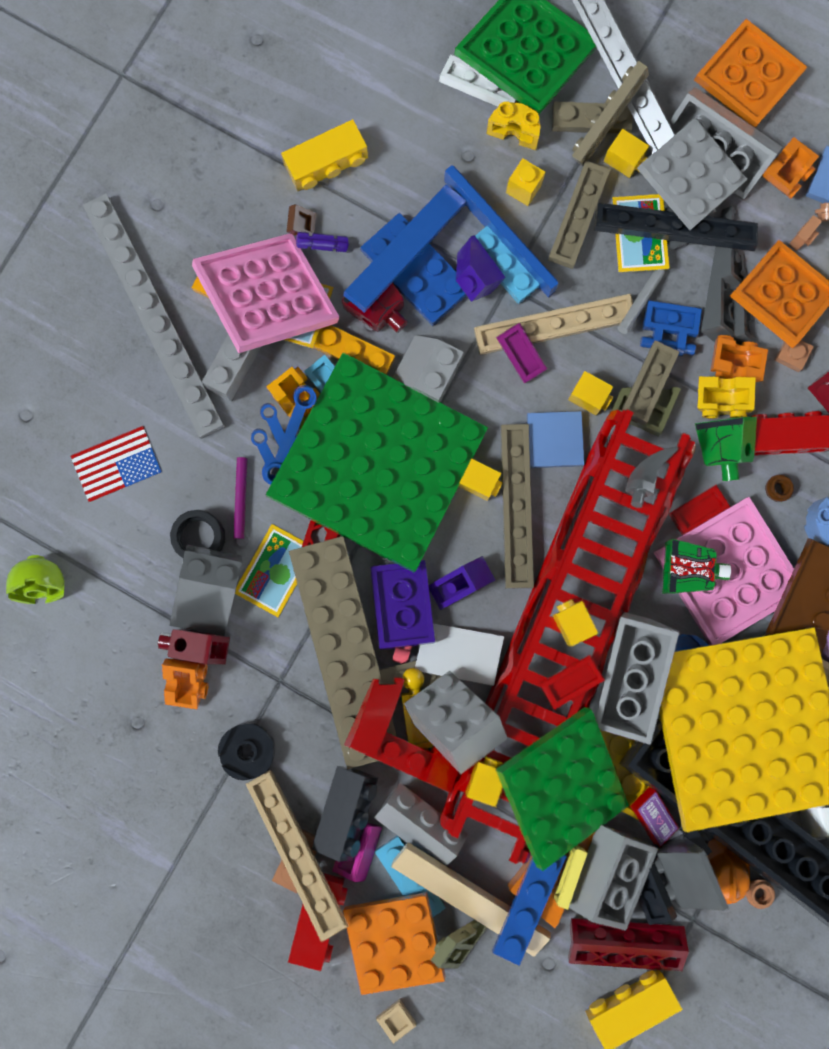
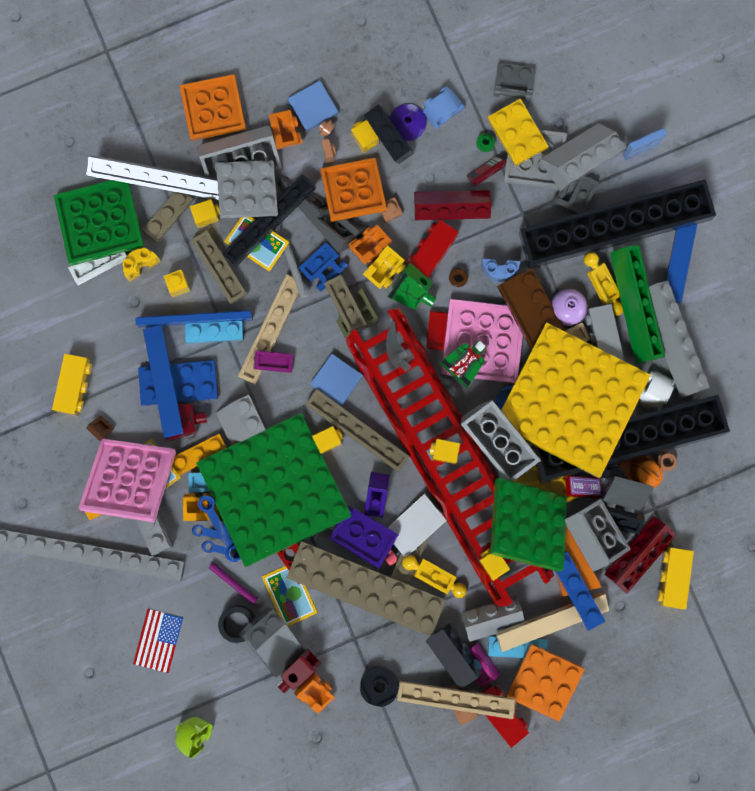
camera: 55 degrees left, 0 degrees up
dark purple axle [296,232,349,252] -> none
red wedge [344,678,458,793] -> none
tan tile [376,999,416,1044] -> none
light grey brick [404,671,508,774] -> none
olive wing [431,920,487,968] -> none
dark purple slope [456,235,506,302] -> none
red tile [539,654,605,709] -> none
light yellow tile [554,845,587,910] -> none
yellow brick [568,371,613,415] -> none
dark tan plate [572,61,649,166] -> none

